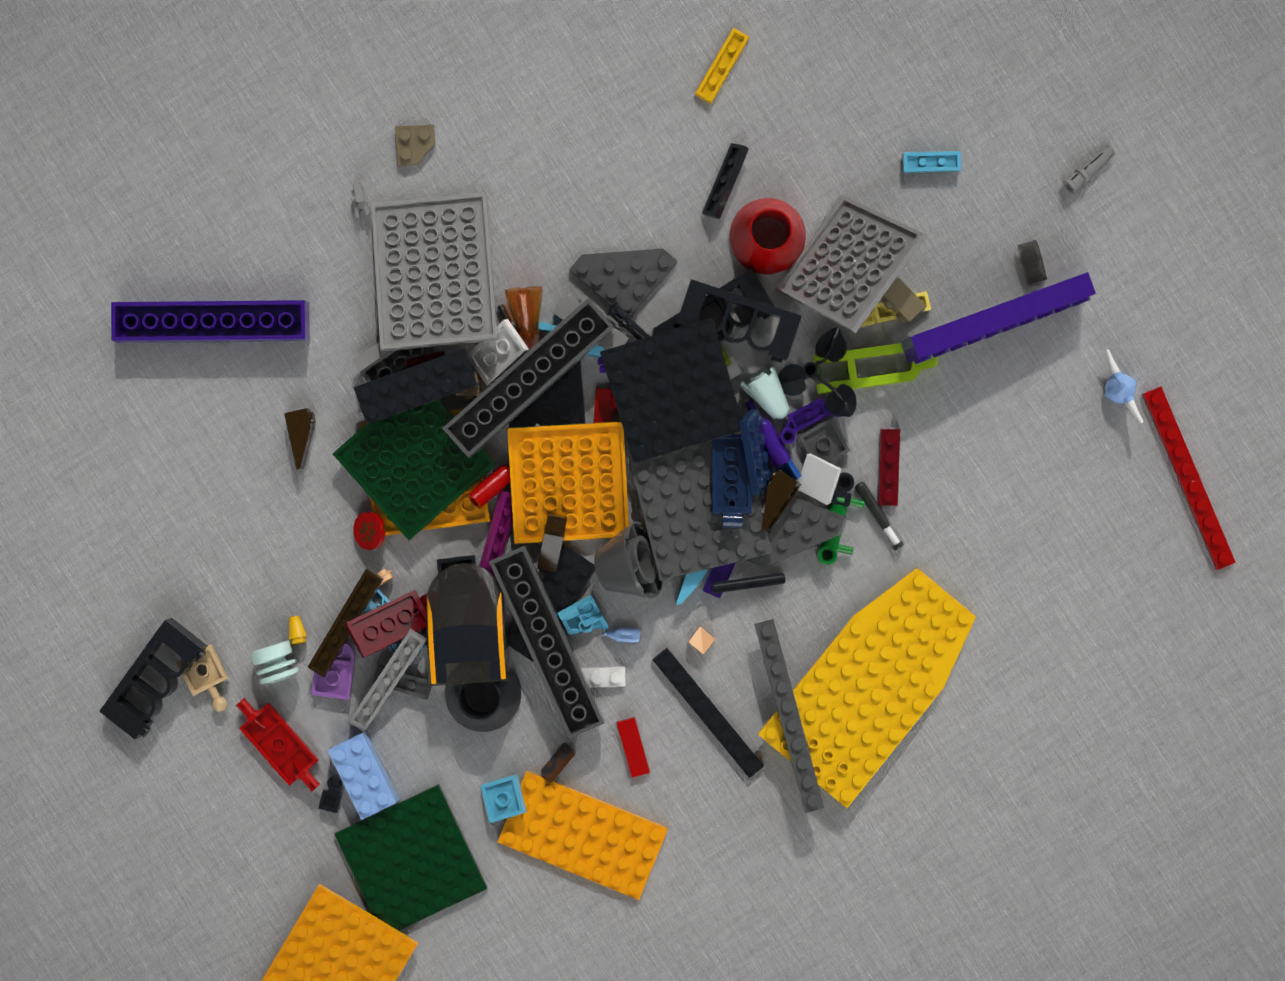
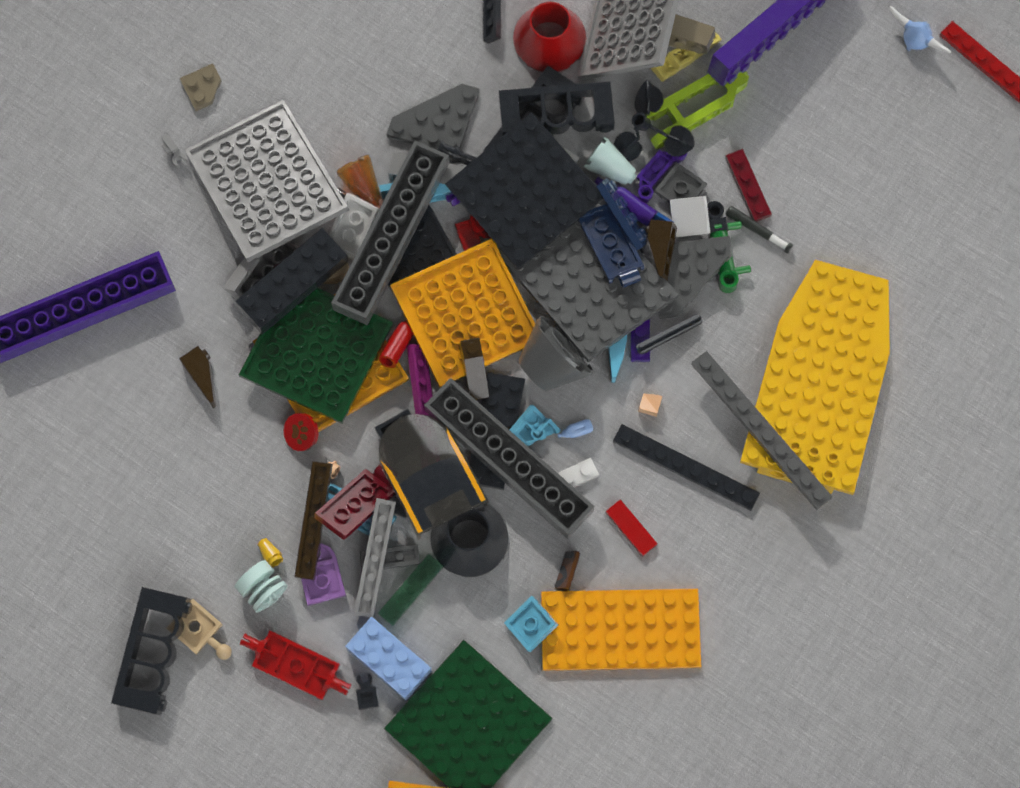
camera: 15 degrees left, 15 degrees down
none -> clear green plate [378,554,444,626]

